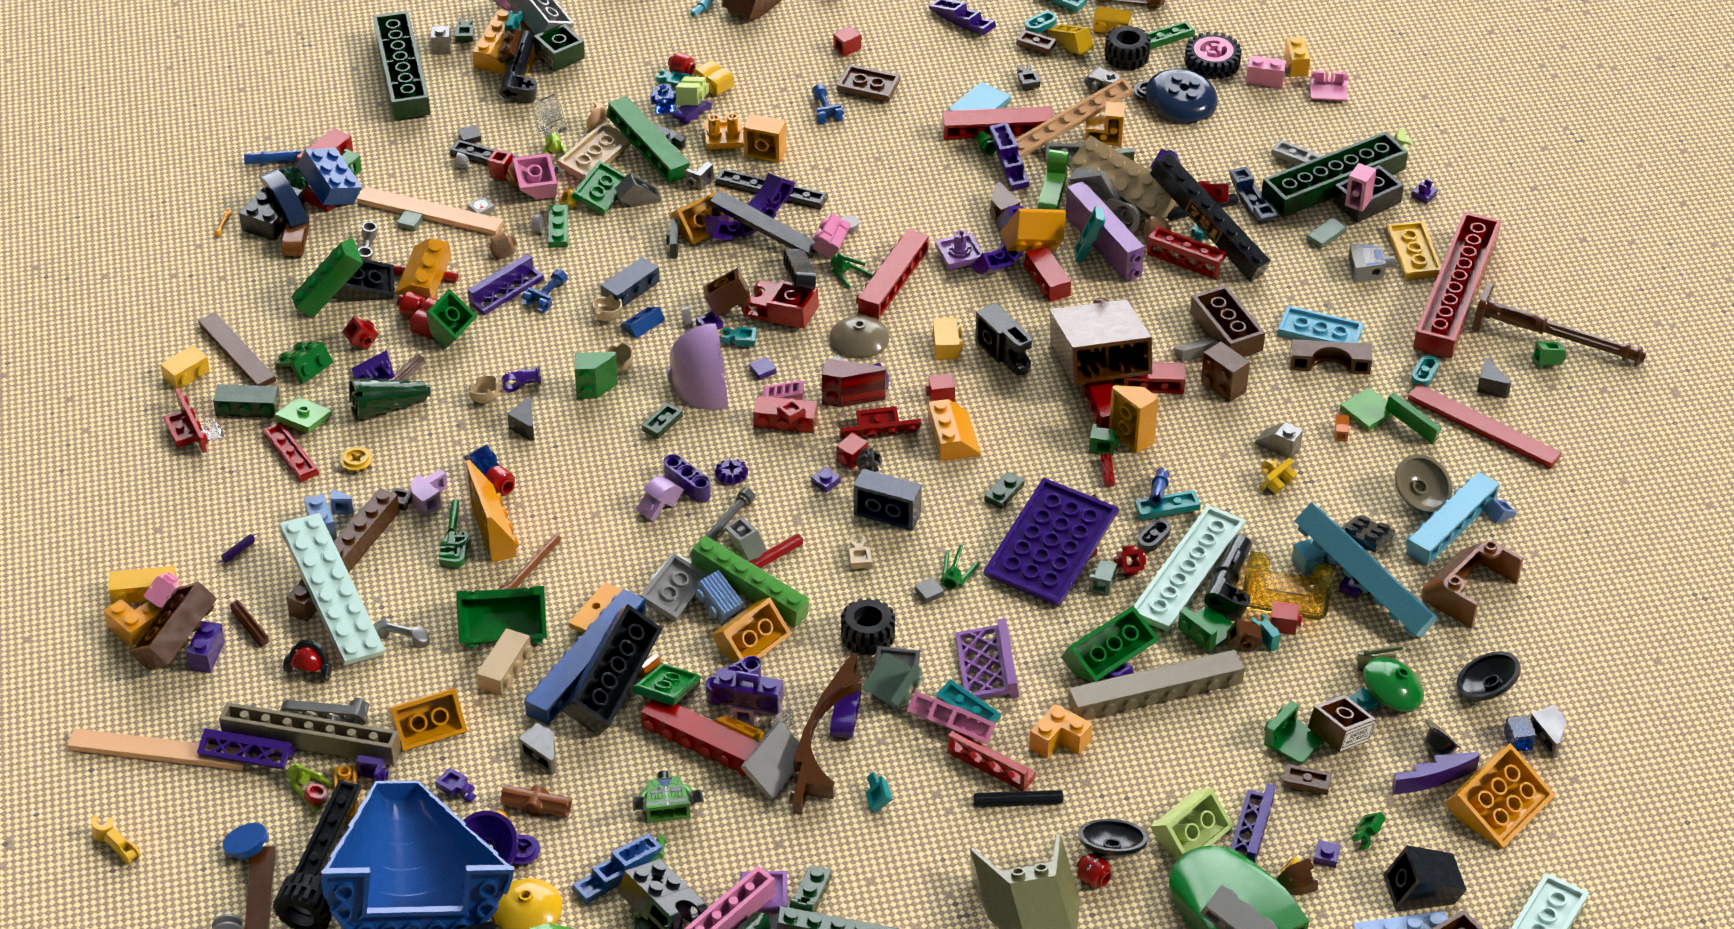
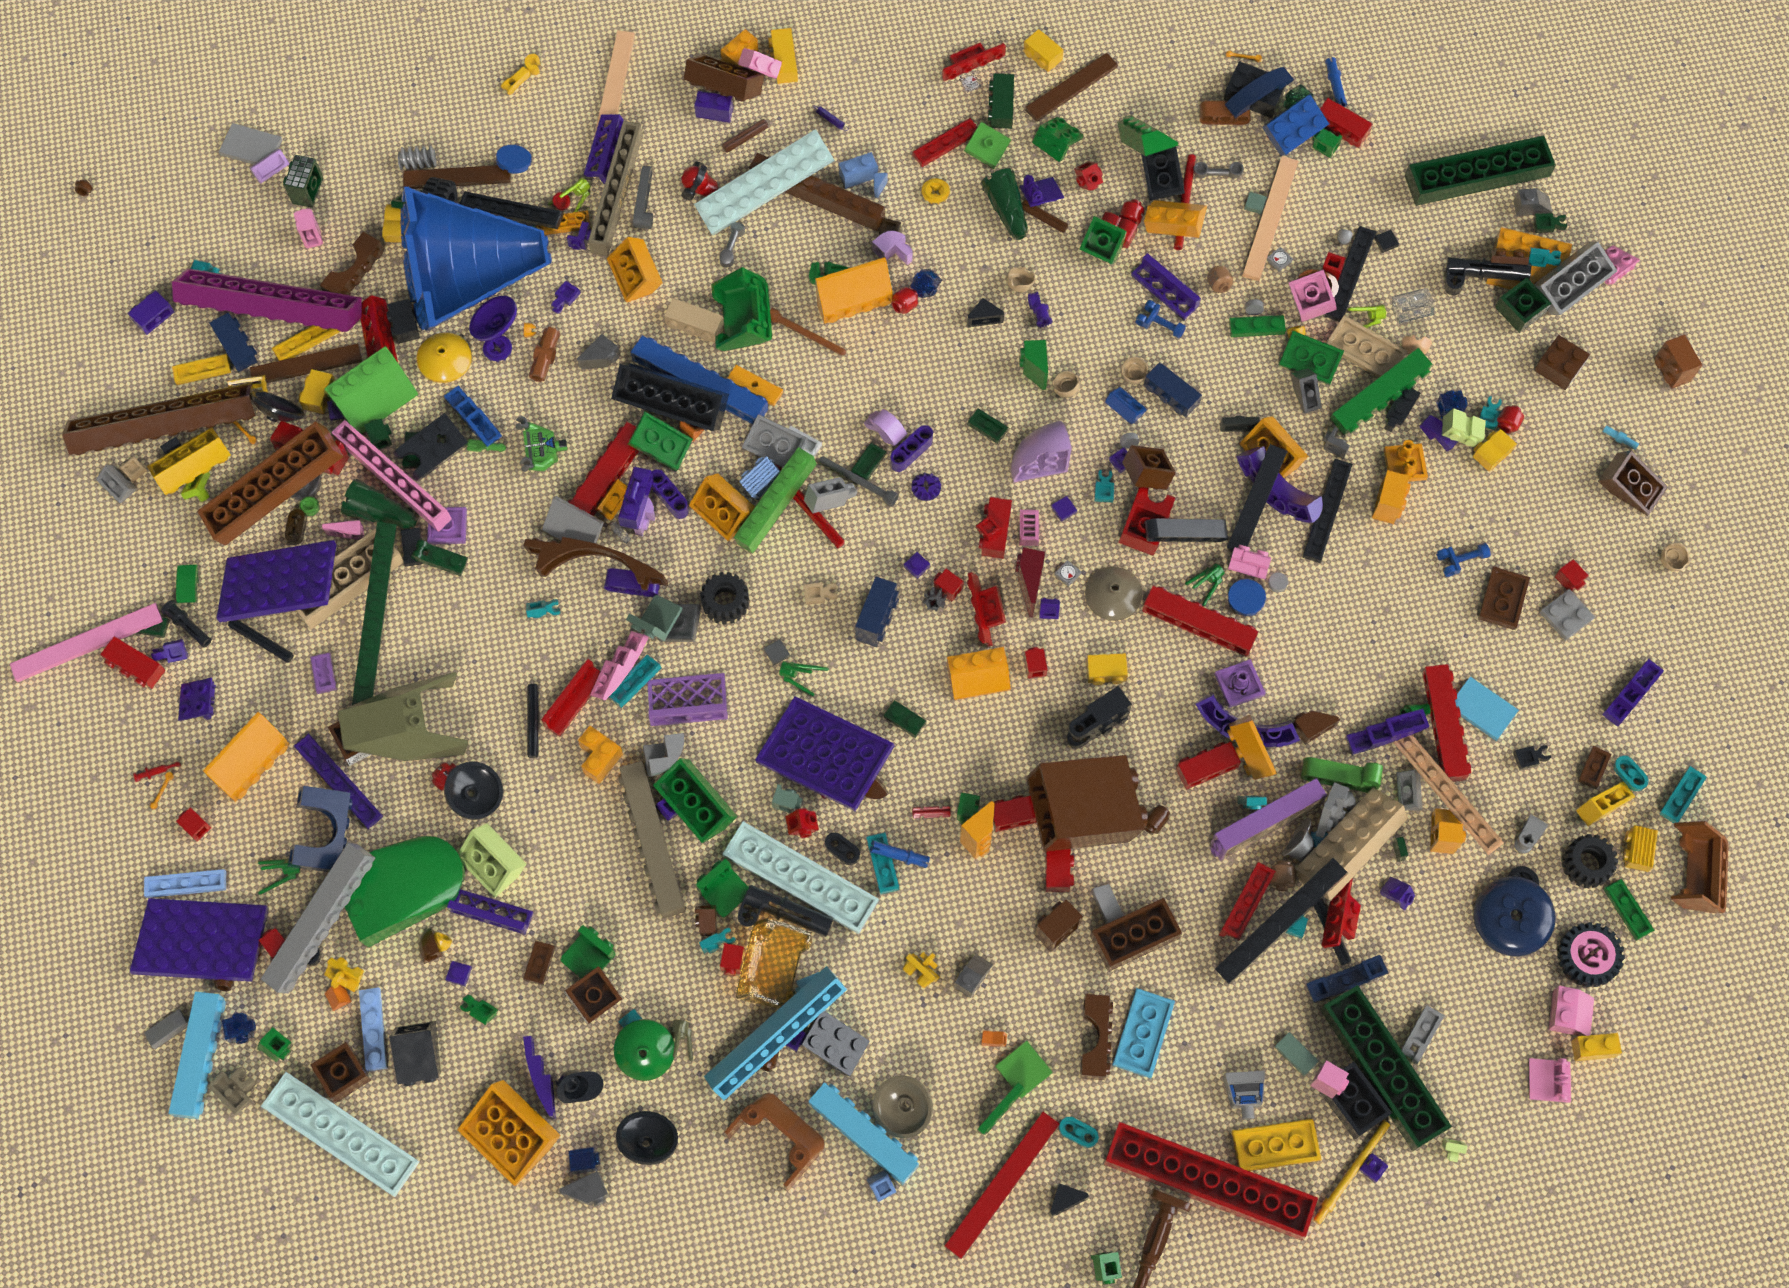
camera: 90 degrees right, 25 degrees up
none -> light grey brick [642,733,684,777]
none -> dark green tile [851,443,887,481]
none -> blue tile [1227,579,1266,616]
none -> yellow bar [1313,1120,1390,1225]
none -> reddish brown brick [1534,335,1590,391]
none -> light grey plate [1540,589,1595,641]

